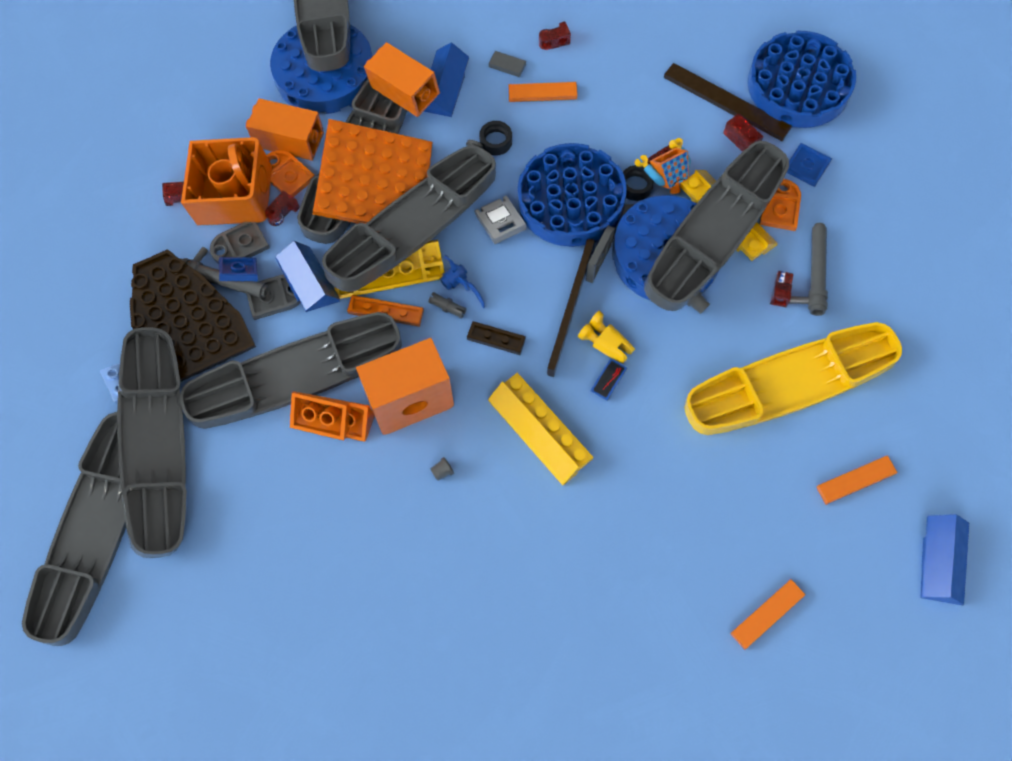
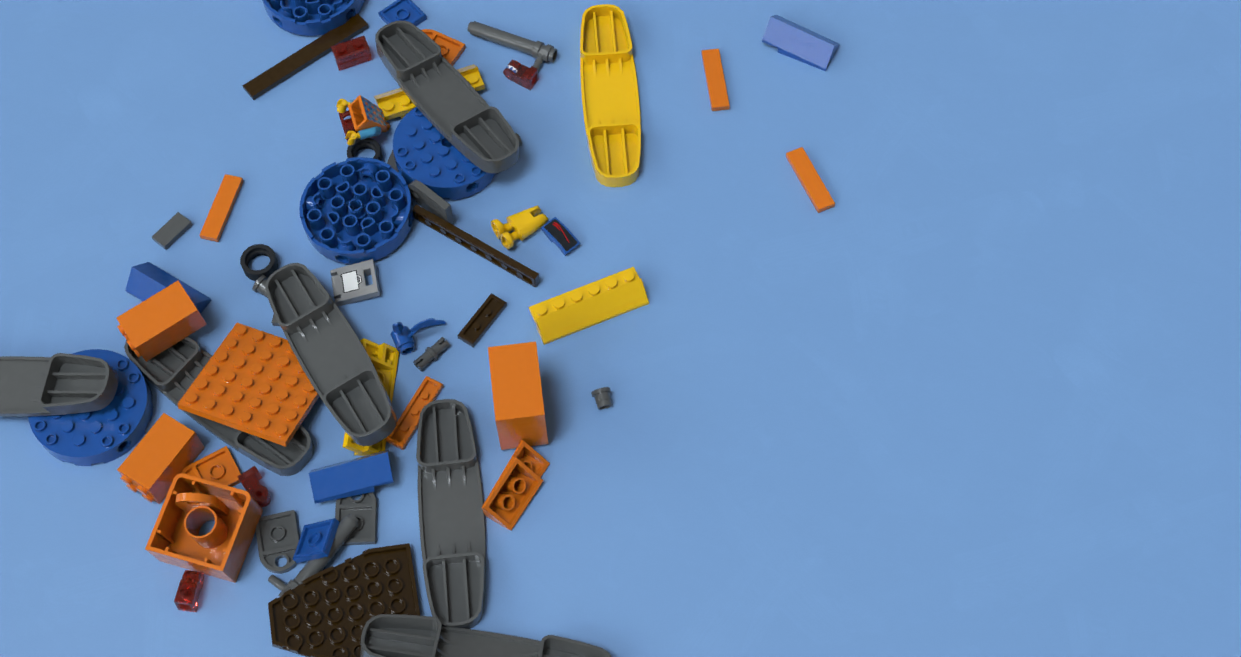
camera: 75 degrees left, 5 degrees down
clear red leg [539,21,571,50] -> none

